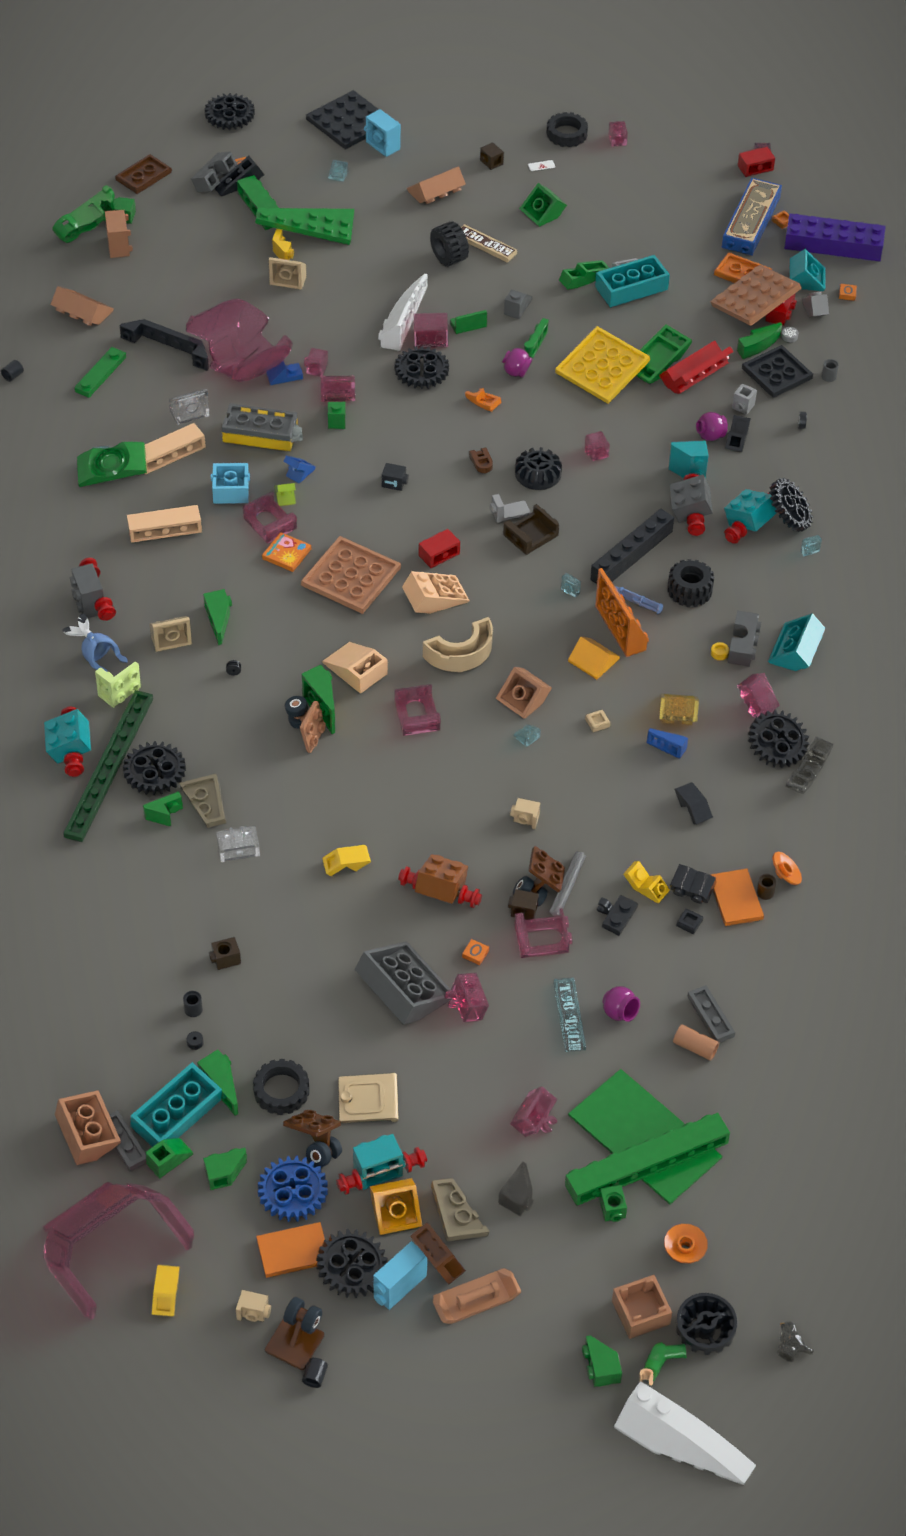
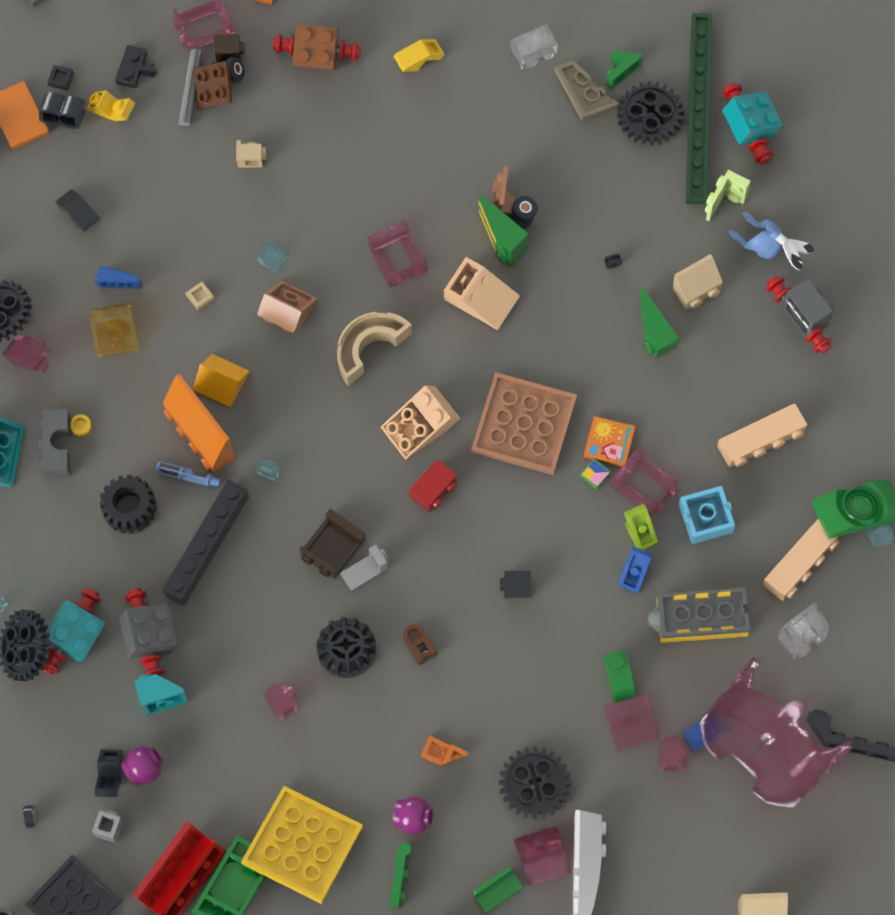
camera: 170 degrees right, 20 degrees up
none -> tile [580,459,611,490]

